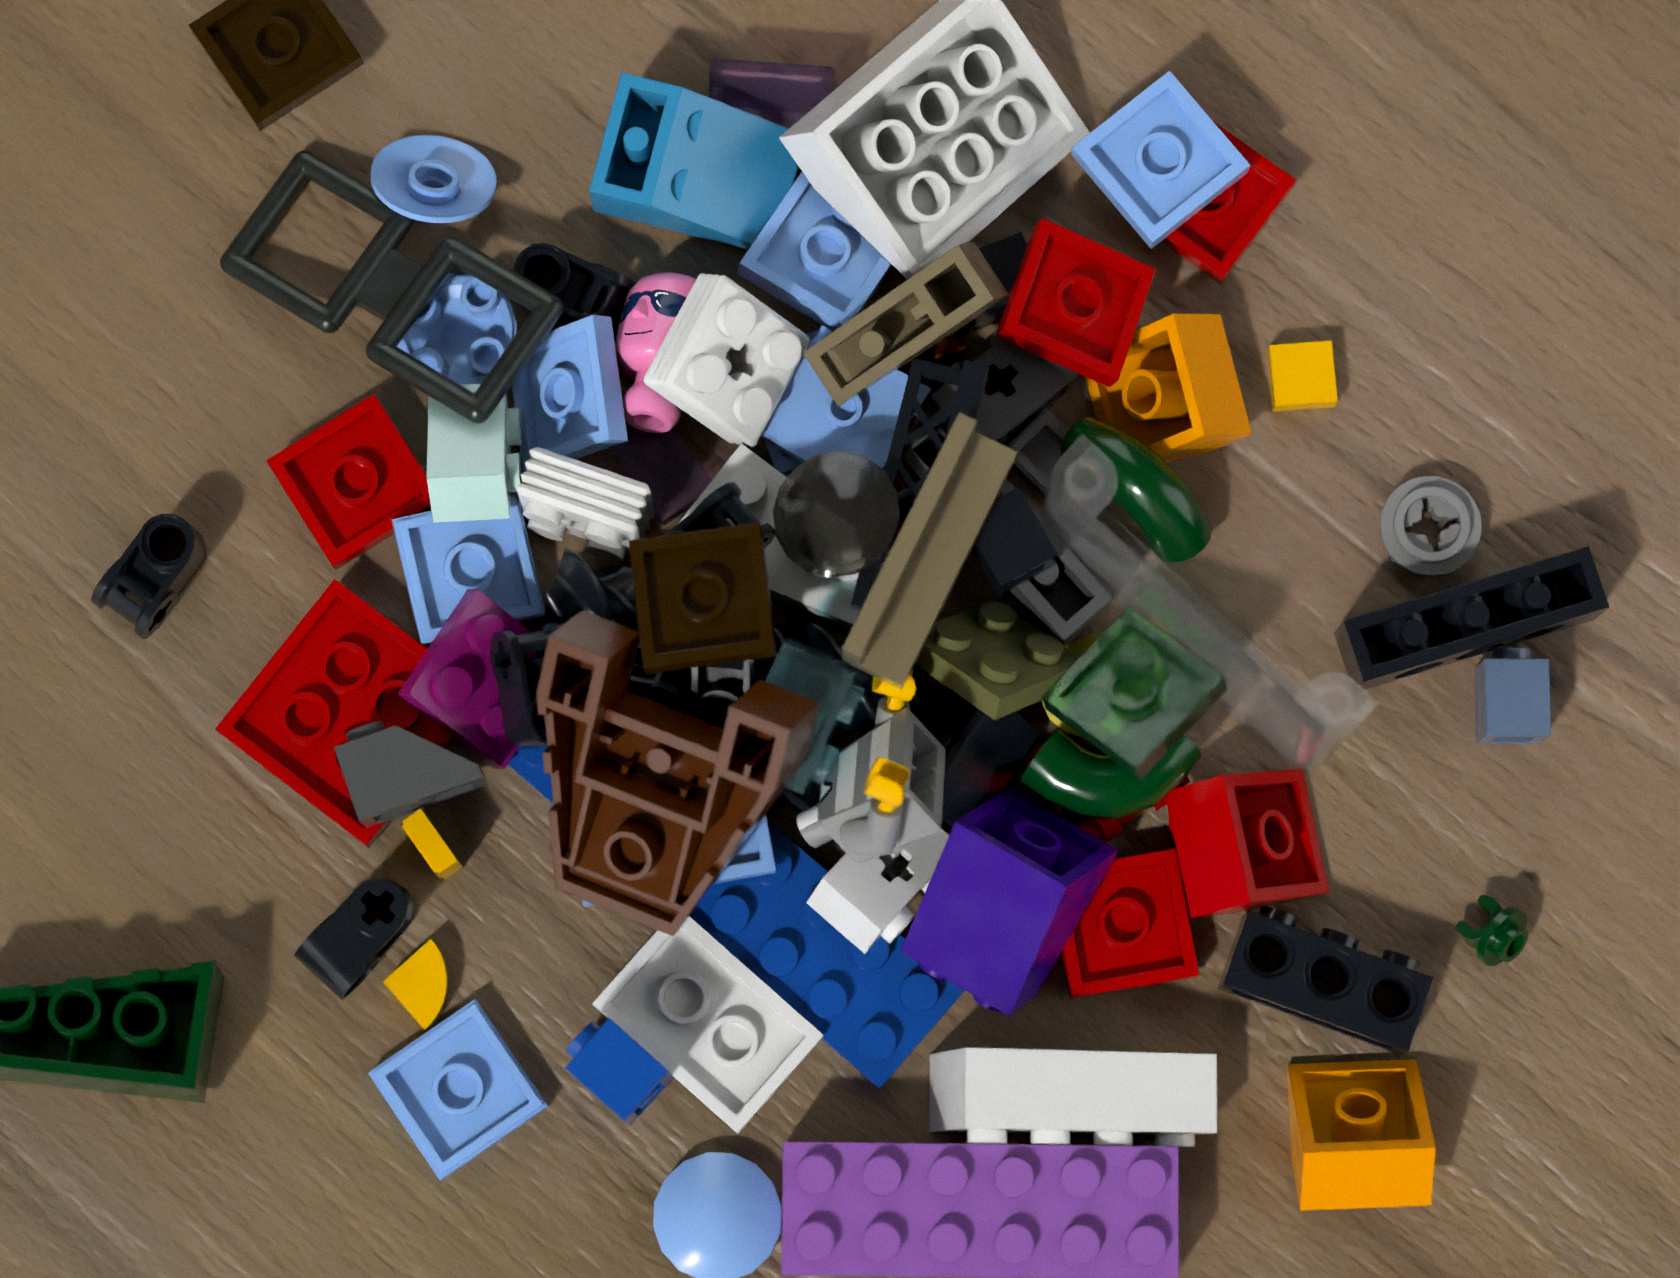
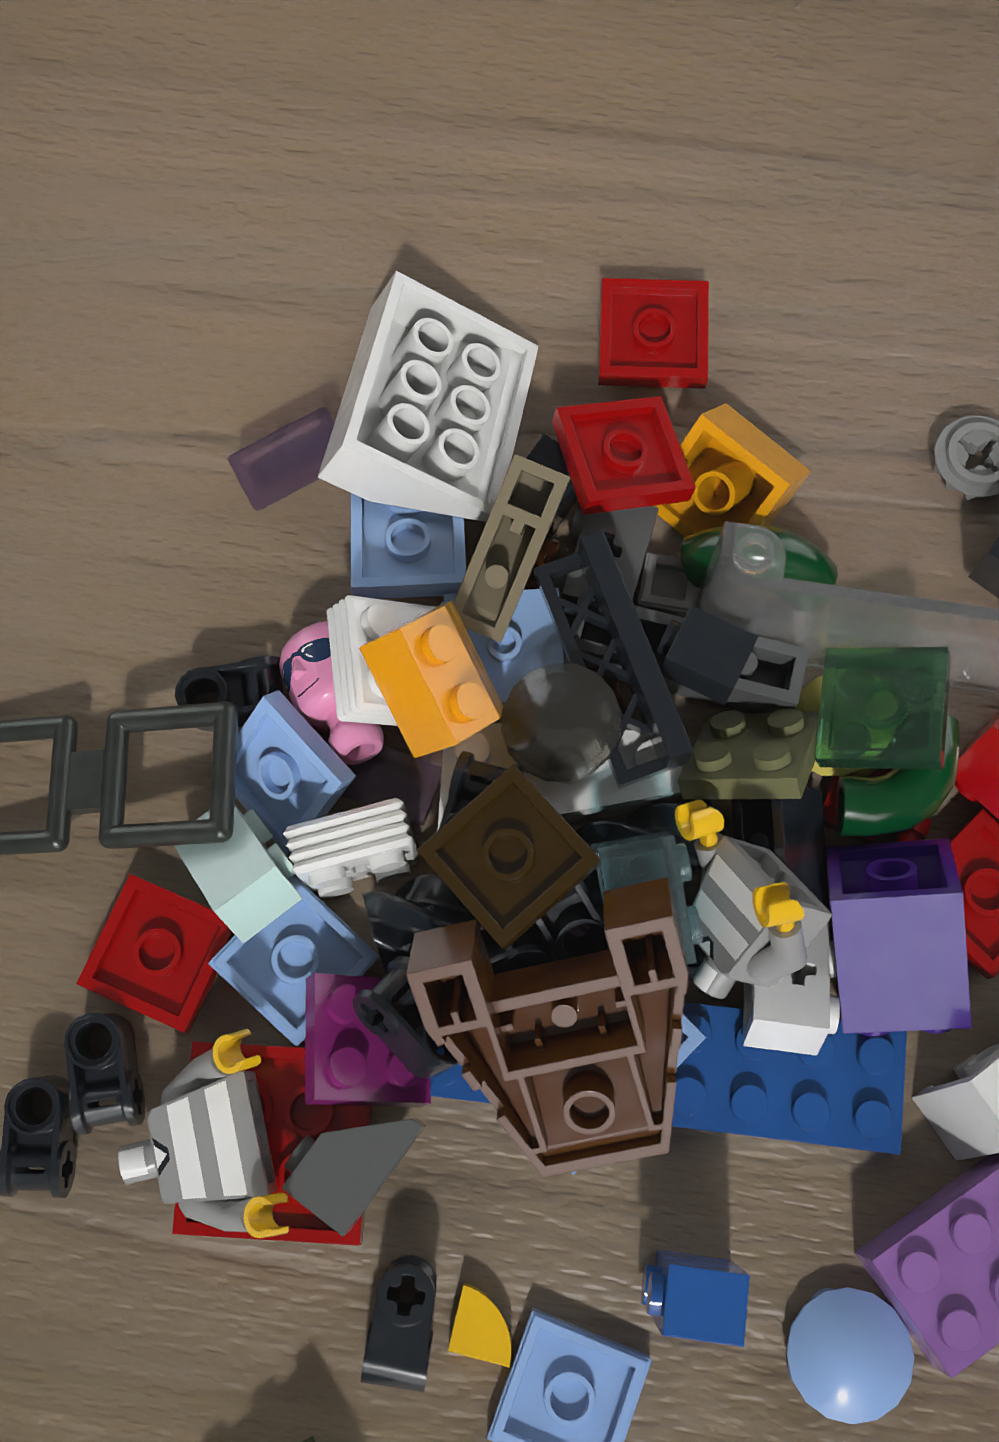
camera: 30 degrees left, 5 degrees down
light blue dish [370,135,497,223] -> none
light blue dish [397,273,518,385] -> none
yellow tile [402,808,463,880] -> none
dark azure slope [589,72,799,250] -> none
white plate [592,916,824,1134] -> none
dark tan fence [842,412,1017,689] -> none
light blue plate [1071,70,1250,249] -> none
yellow tile [1266,340,1338,412] -> none
none -> black piece [64,1013,145,1136]
none -> torso [118,1029,289,1239]
none -> light orange slope [359,600,504,758]

